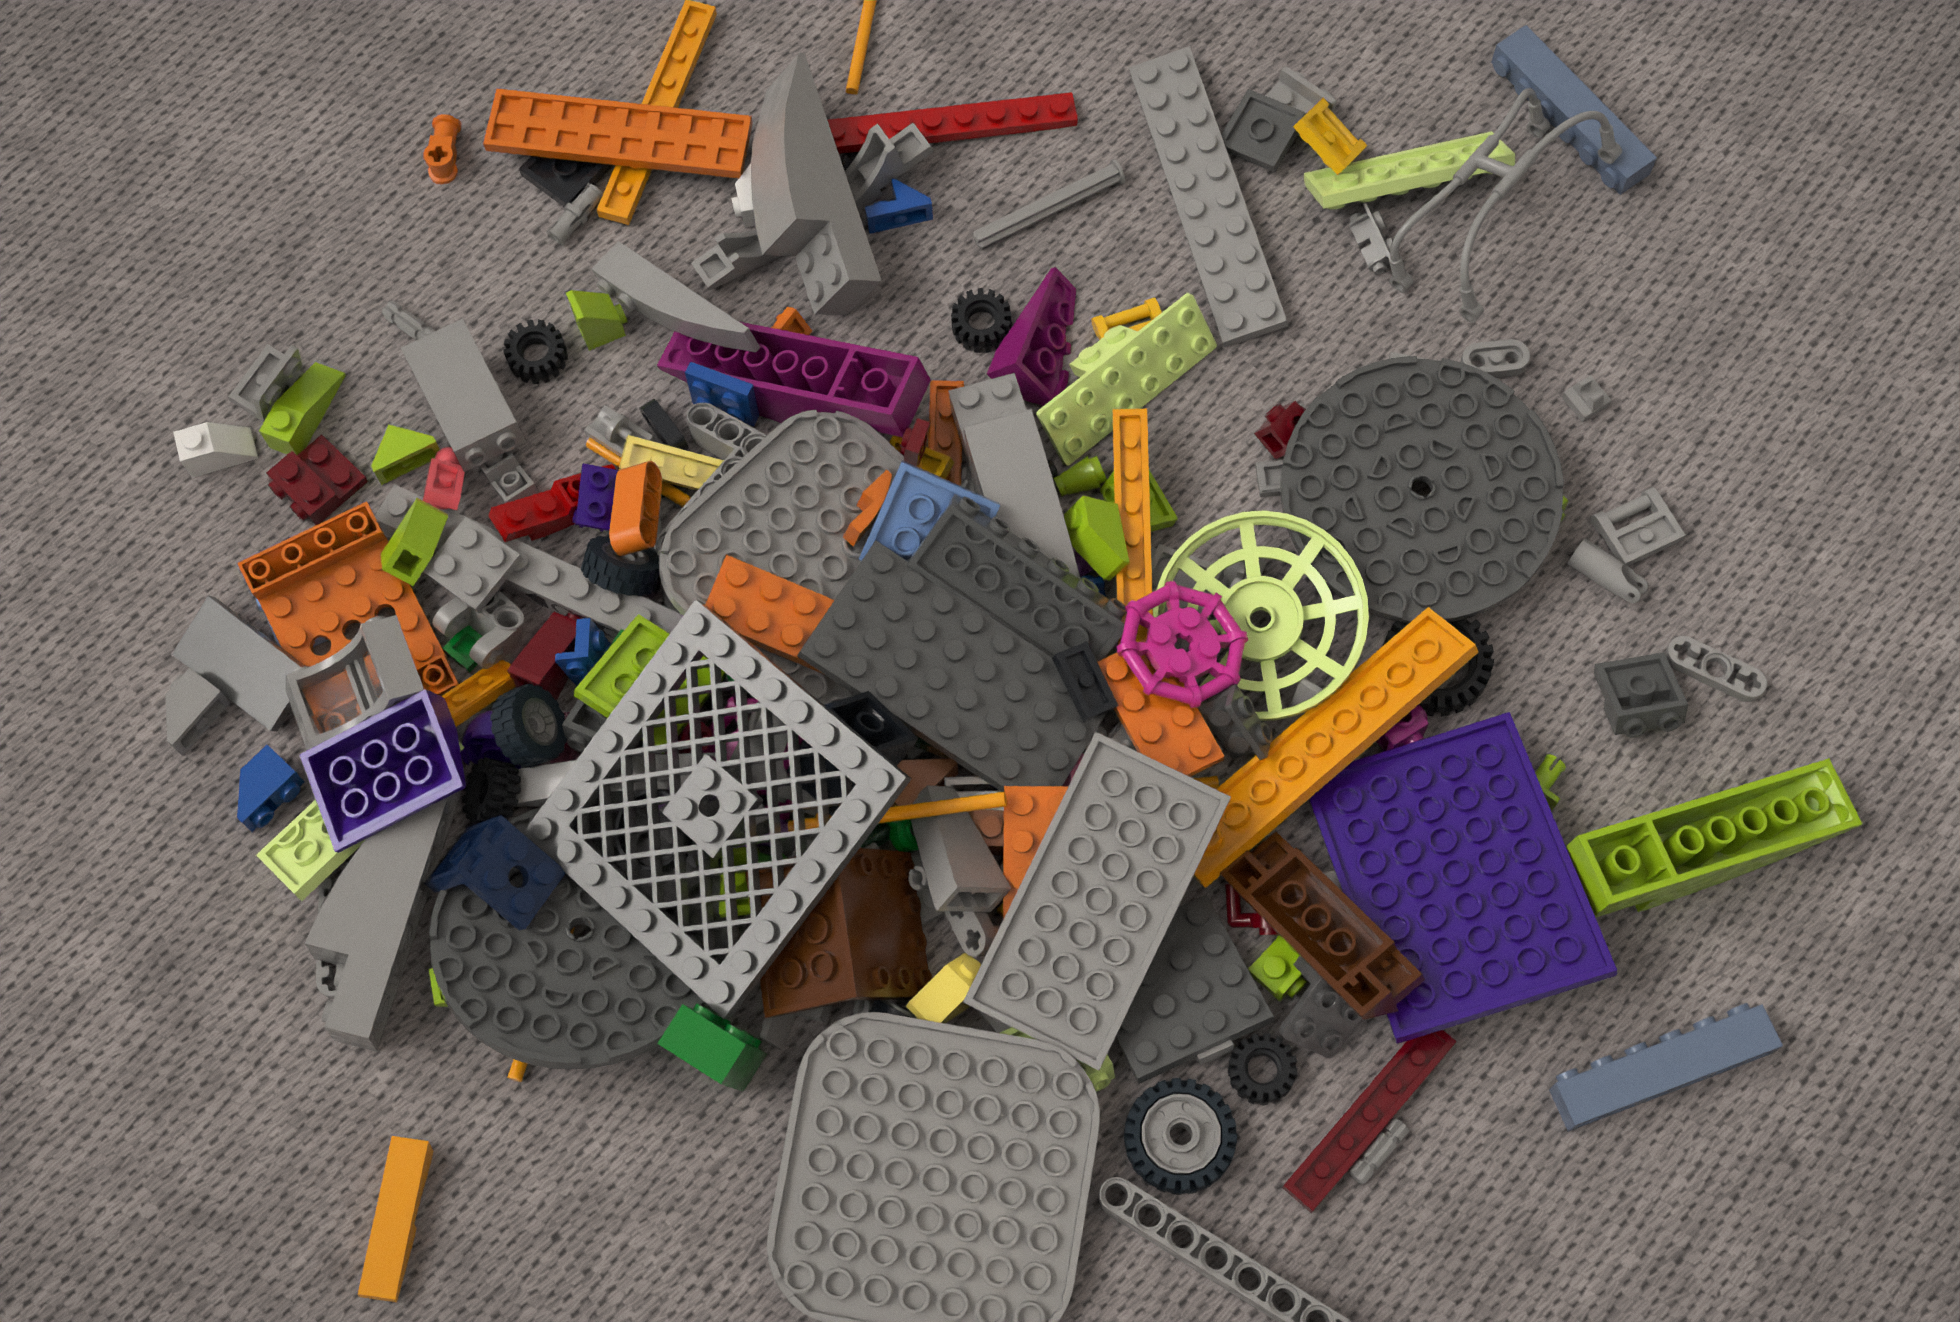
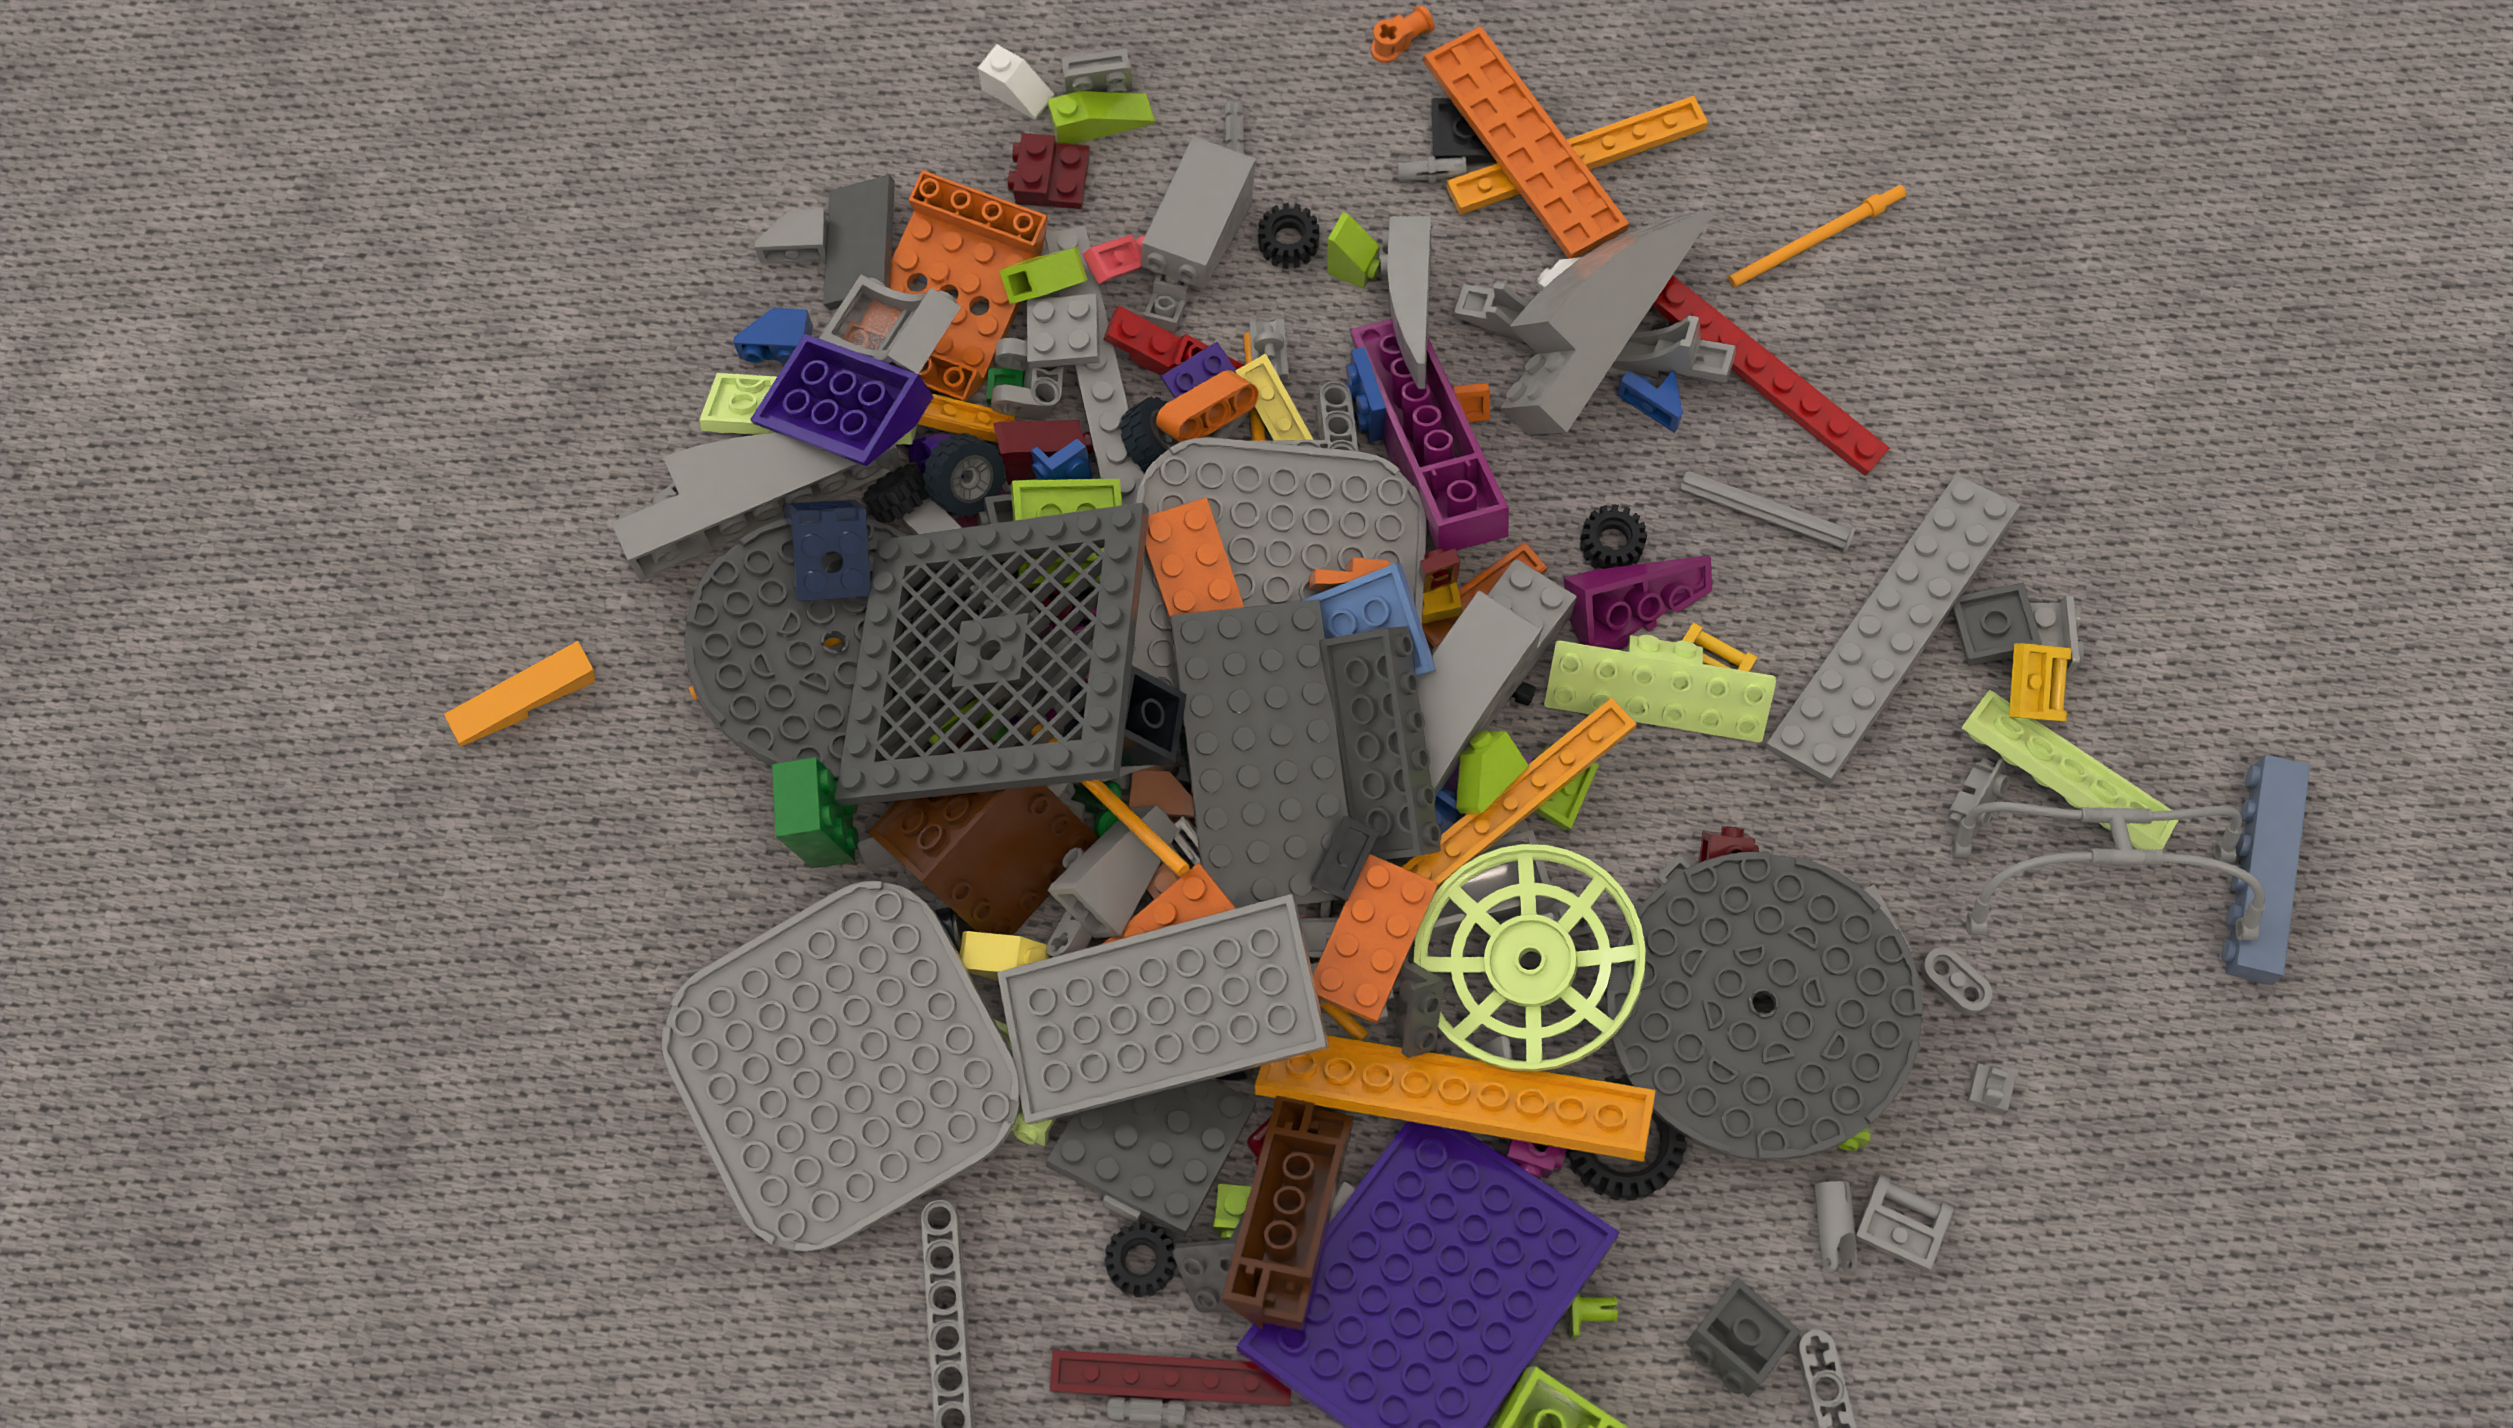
camera: 50 degrees right, 0 degrees up
lime slope [371,424,440,485] -> none
black beam [639,399,689,450] -> none
lime cone [1054,456,1107,496] -> none
dark pink plate [1116,581,1249,708] -> none
wheel [1124,1078,1237,1195] -> none

